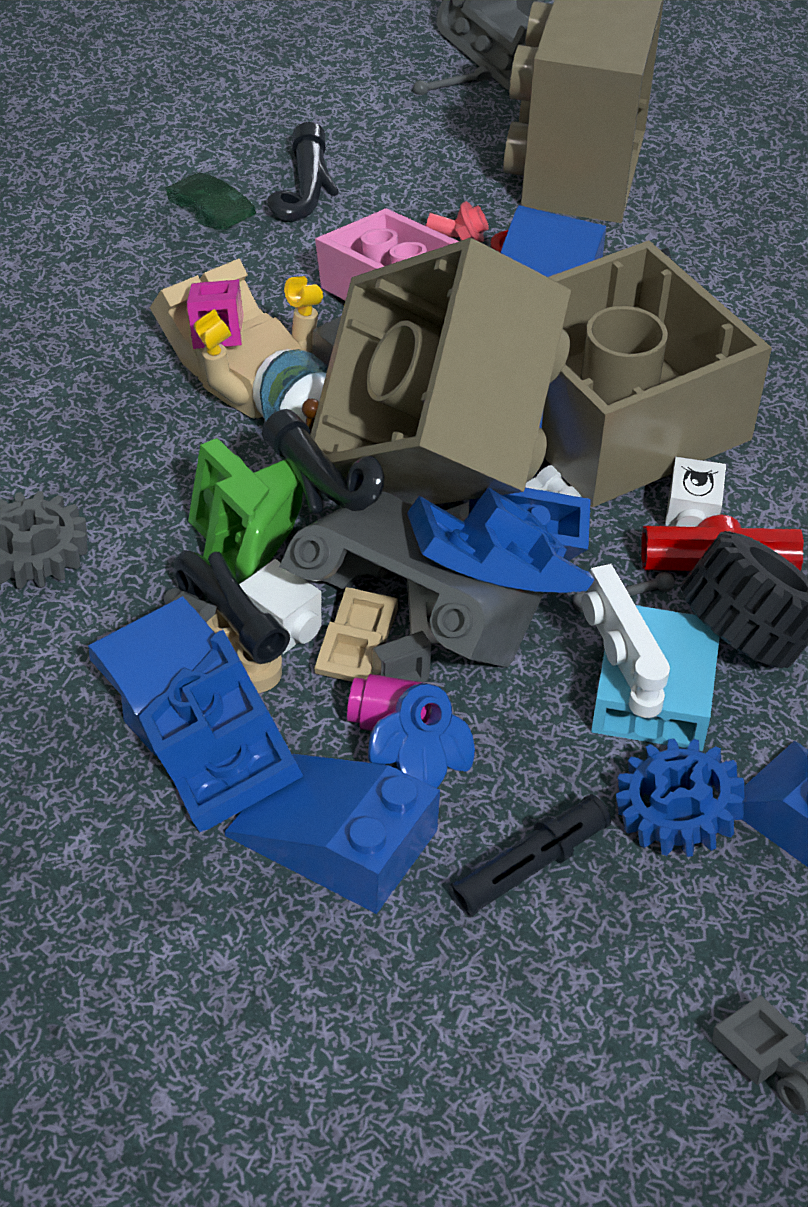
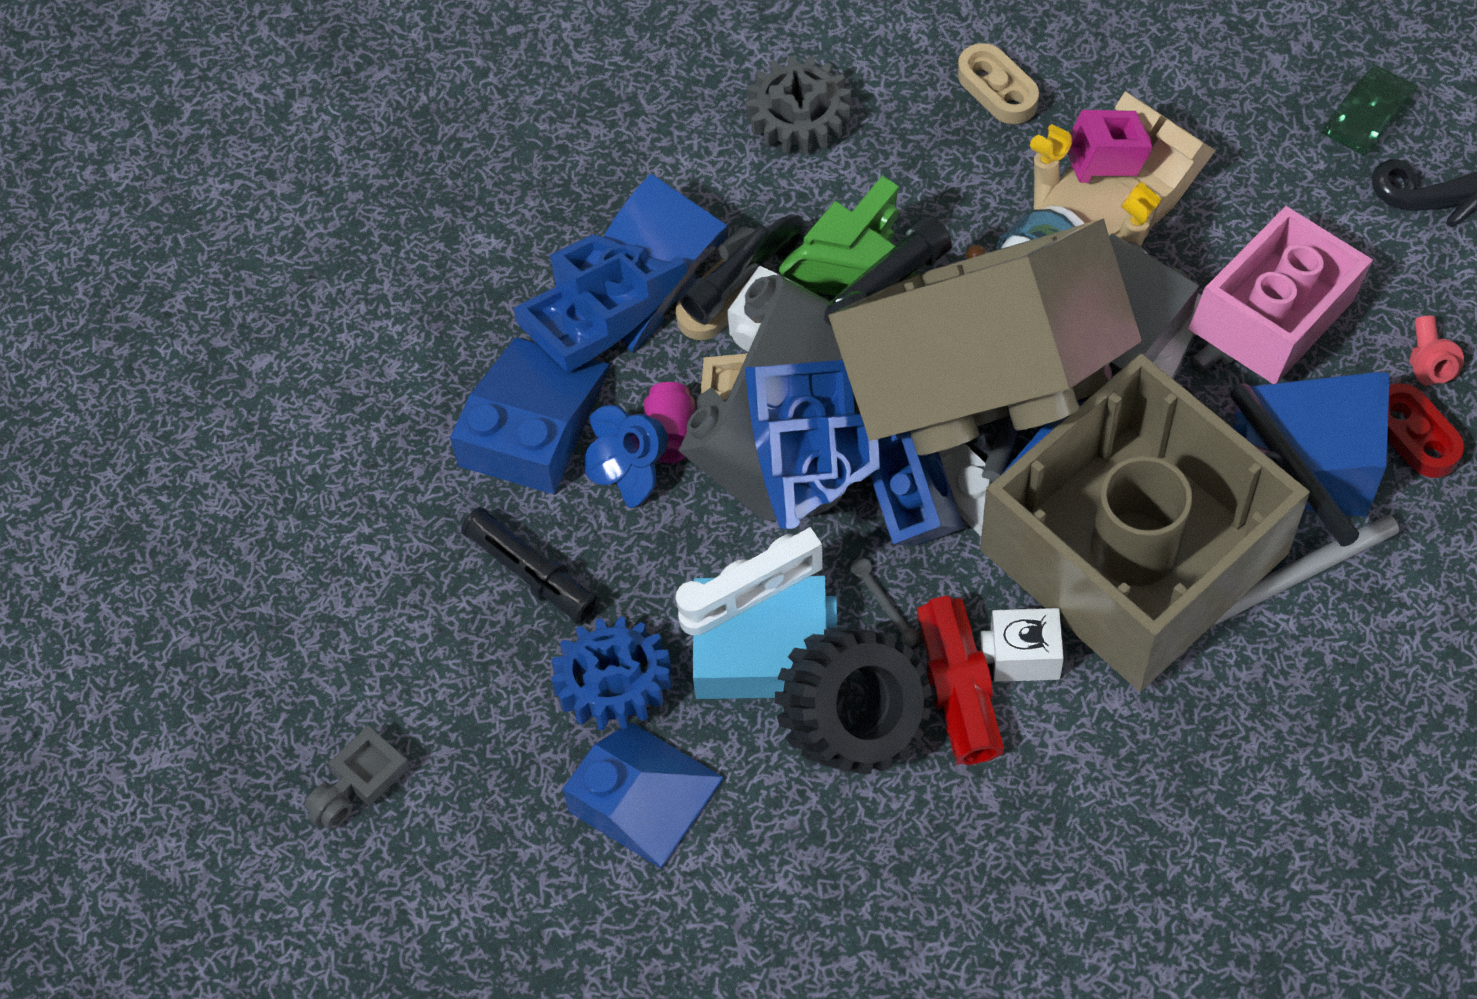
camera: 85 degrees right, 15 degrees up
none -> tan plate [958,43,1039,124]

